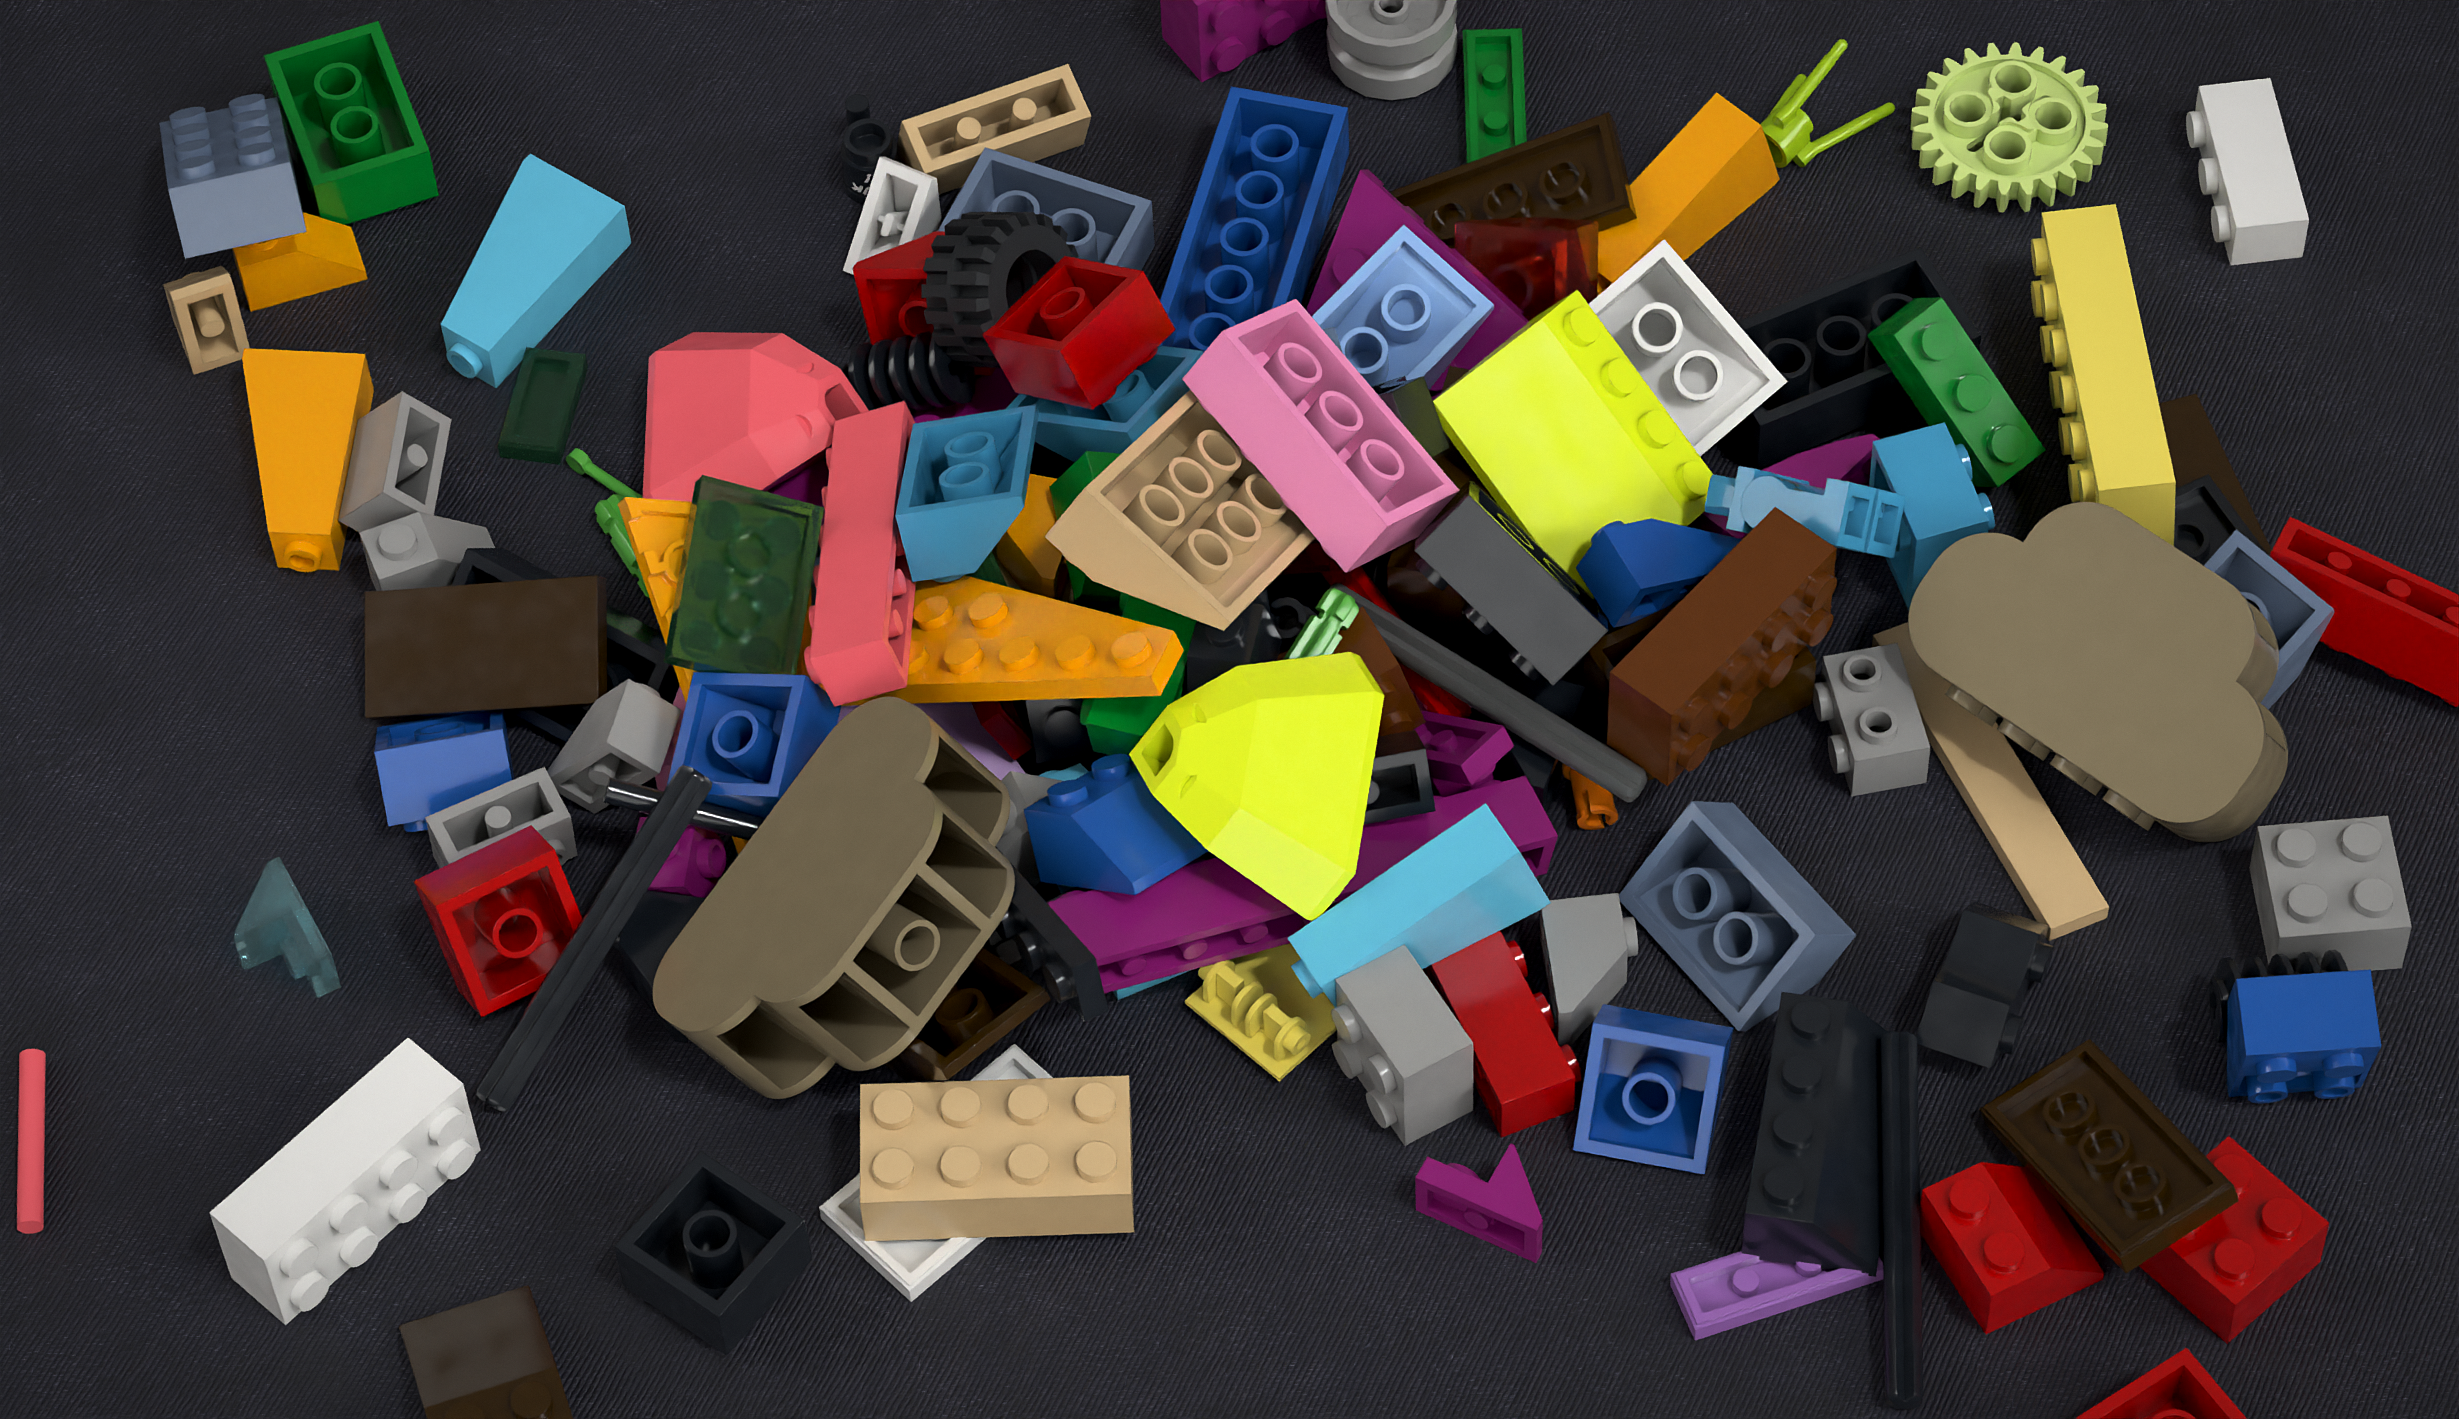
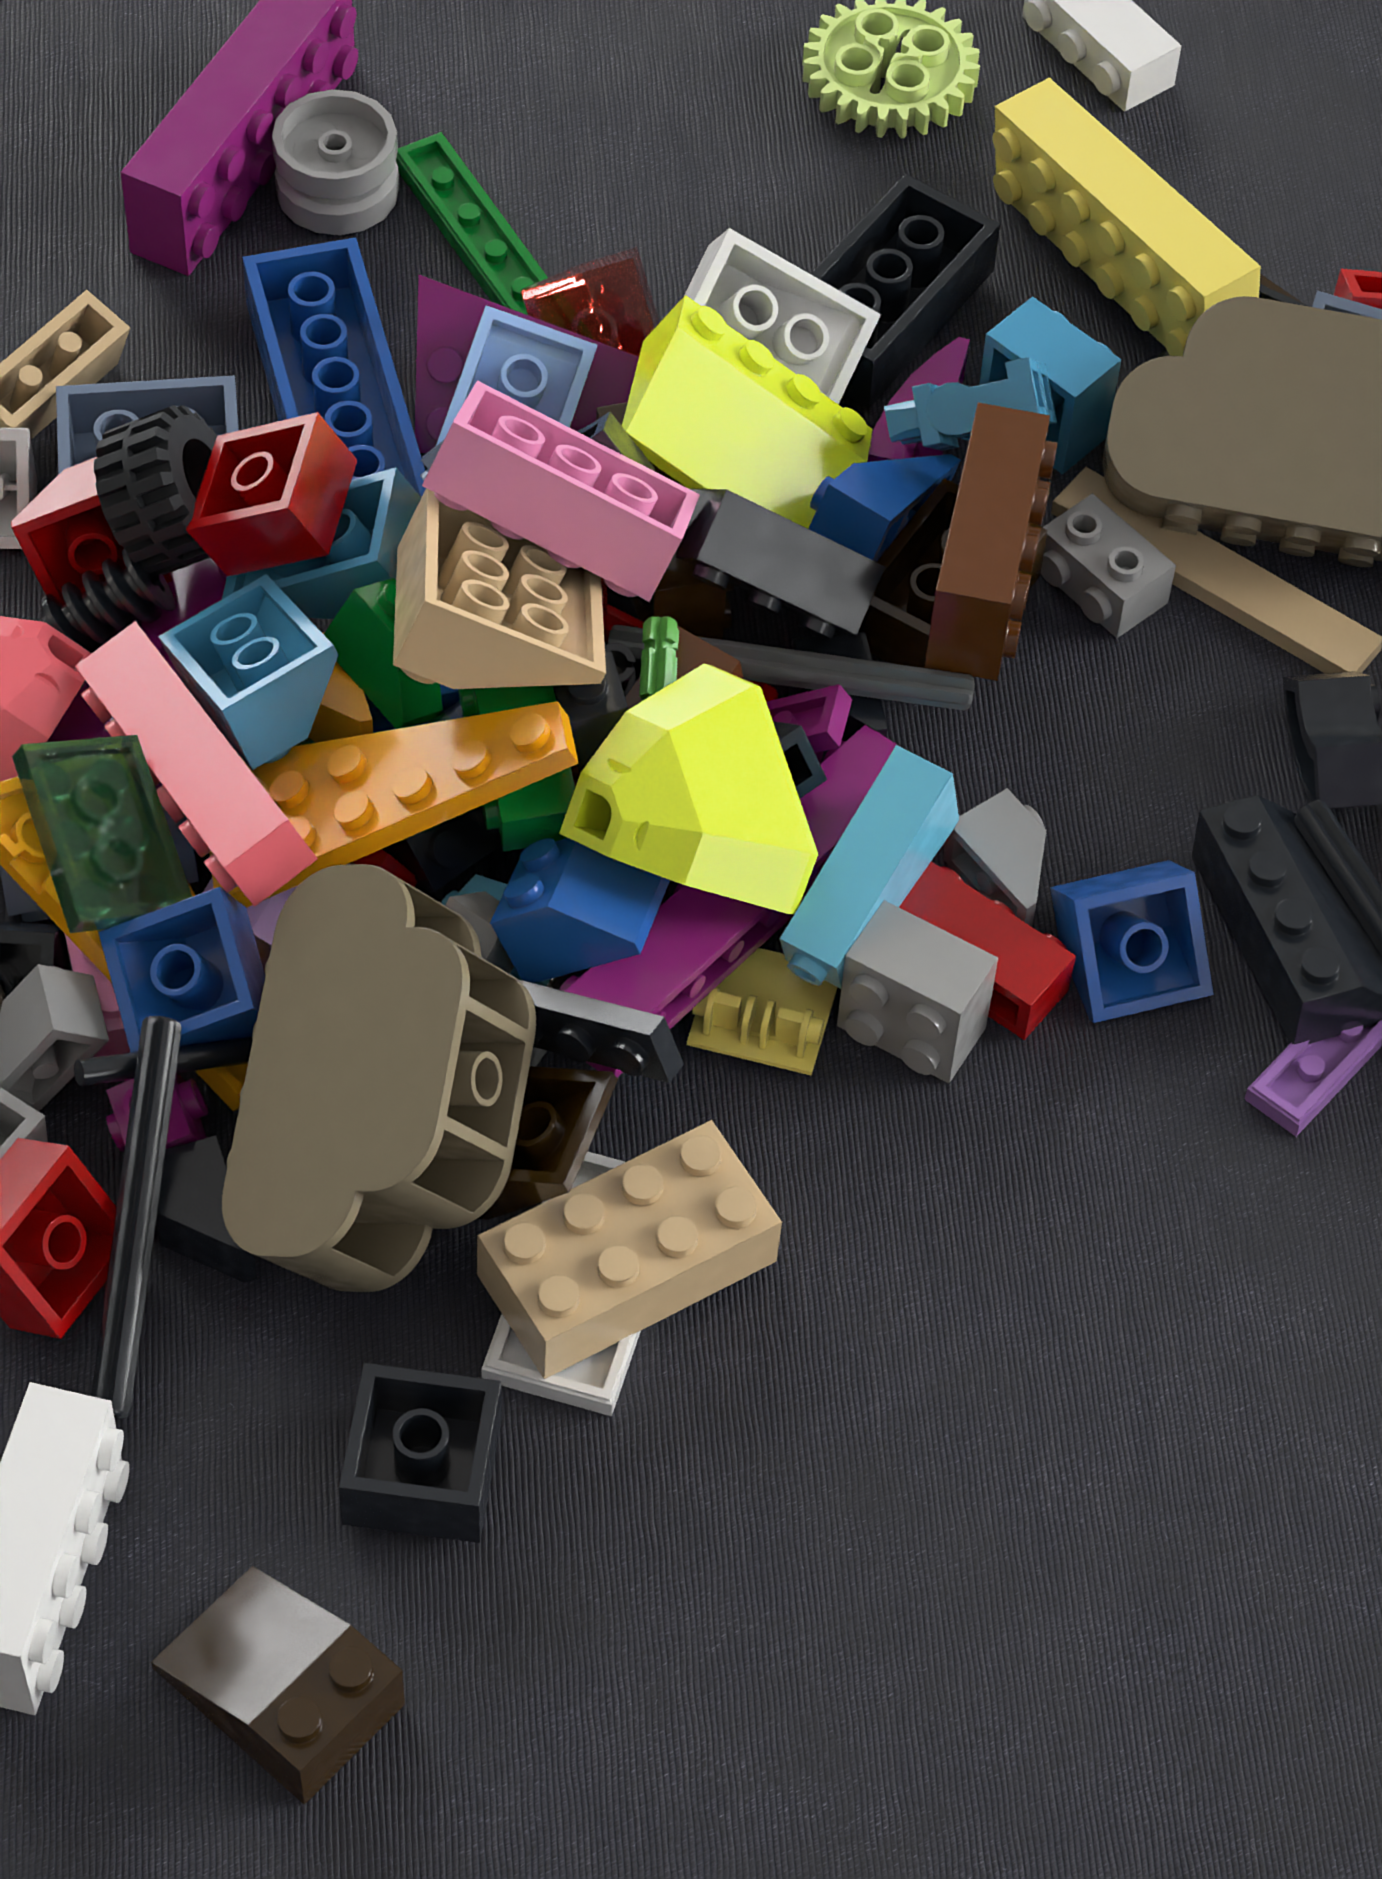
camera: 35 degrees left, 0 degrees up
dark brown tile [1389,112,1637,273] -> none
magenta slope [1415,1143,1543,1263] -> none
orange pin [1562,763,1618,830] -> none
light orange slope [1570,92,1780,298] -> none
sand blue slope [1619,801,1856,1031] -> none
lime plant [1760,39,1895,168] -> none
green brick [1867,297,2045,488] -> none

